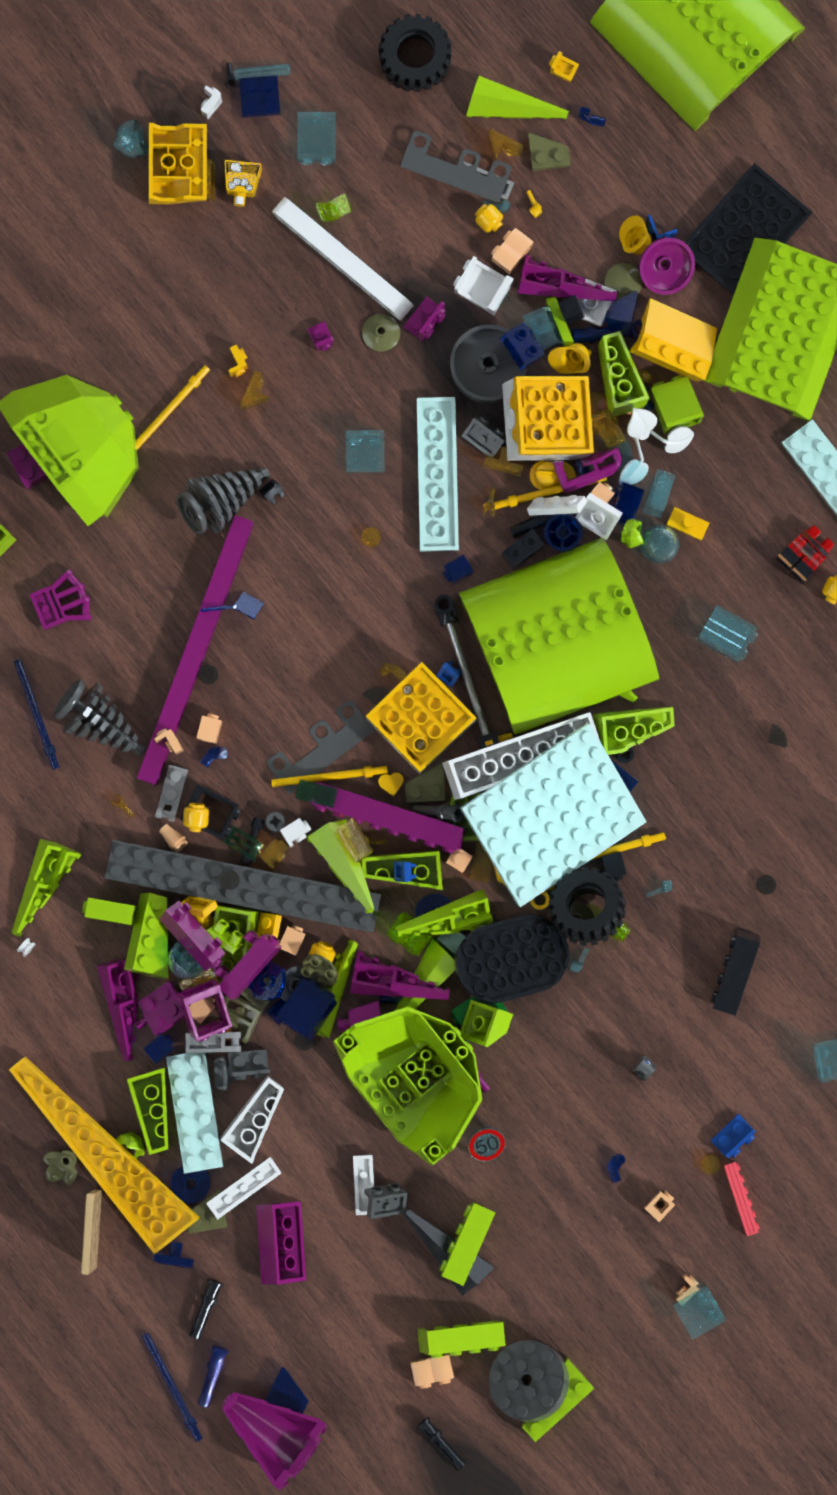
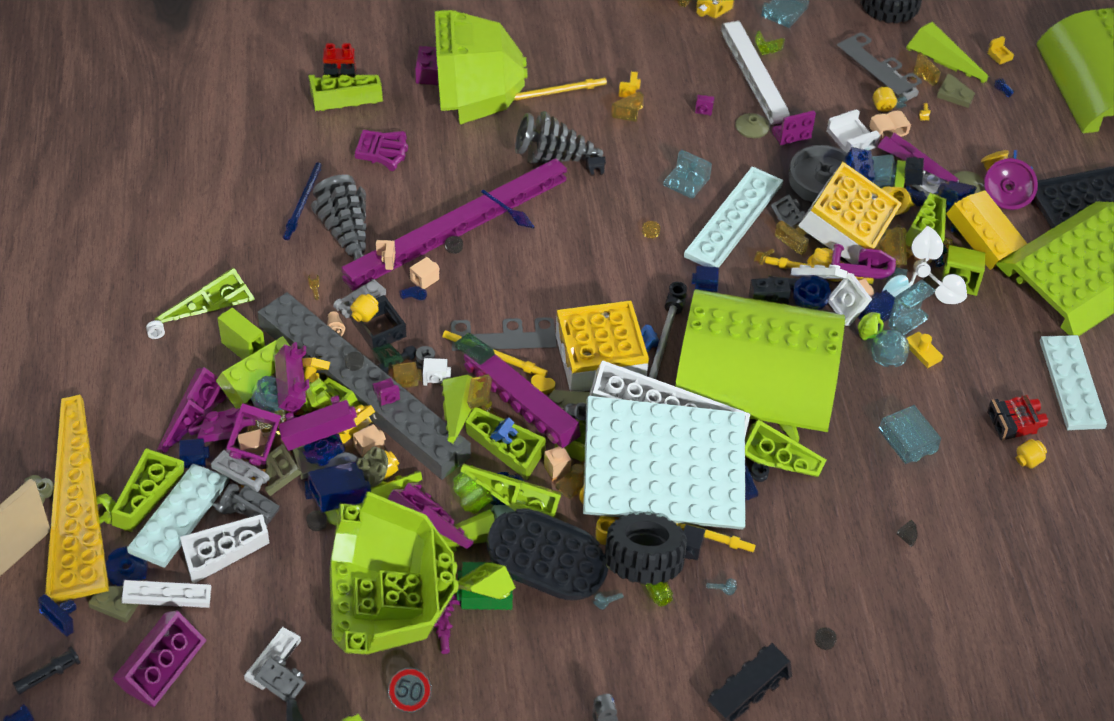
camera: 30 degrees right, 35 degrees down
none -> magenta bracket [372,378,400,406]

